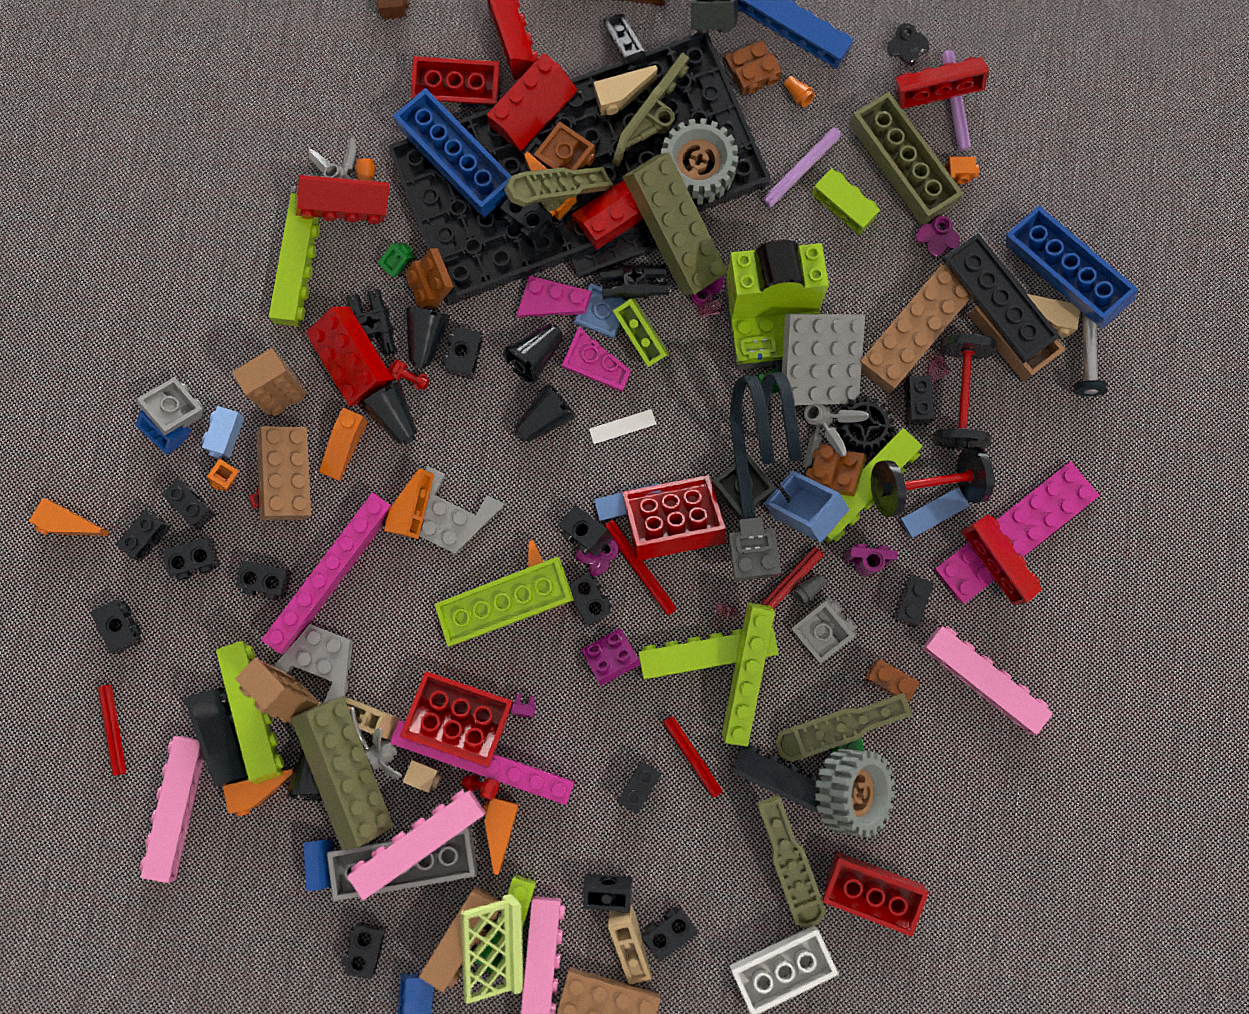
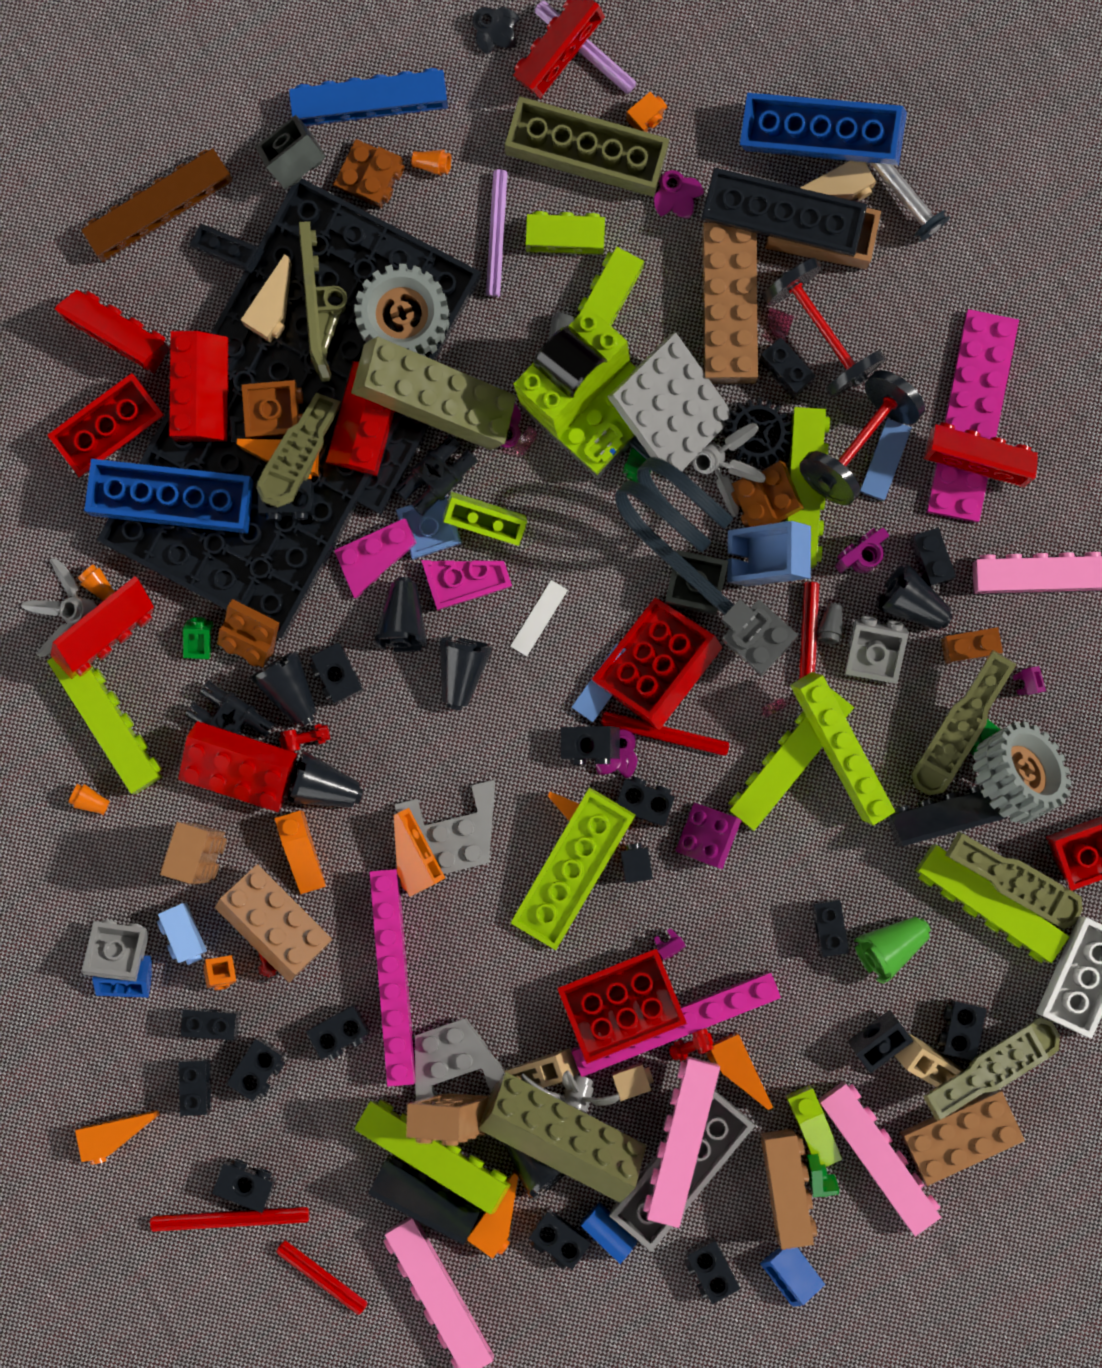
camera: 30 degrees left, 5 degrees up
yellowish green fence [461,894,523,1004] -> none
red axle [663,716,723,798] -> none
none -> orange cone [68,784,110,815]
none -> red axle [150,1207,310,1232]
none -> black brick [528,1208,591,1270]
none -> lime brick [577,247,644,326]
none -> black brick [620,843,653,883]
none -> bright green cone [854,916,930,984]
none -> black cone [876,564,952,630]
none -> lime brick [915,845,1069,964]
none -> olive piece [923,1017,1060,1120]
none -> magenta tile [1013,666,1046,695]

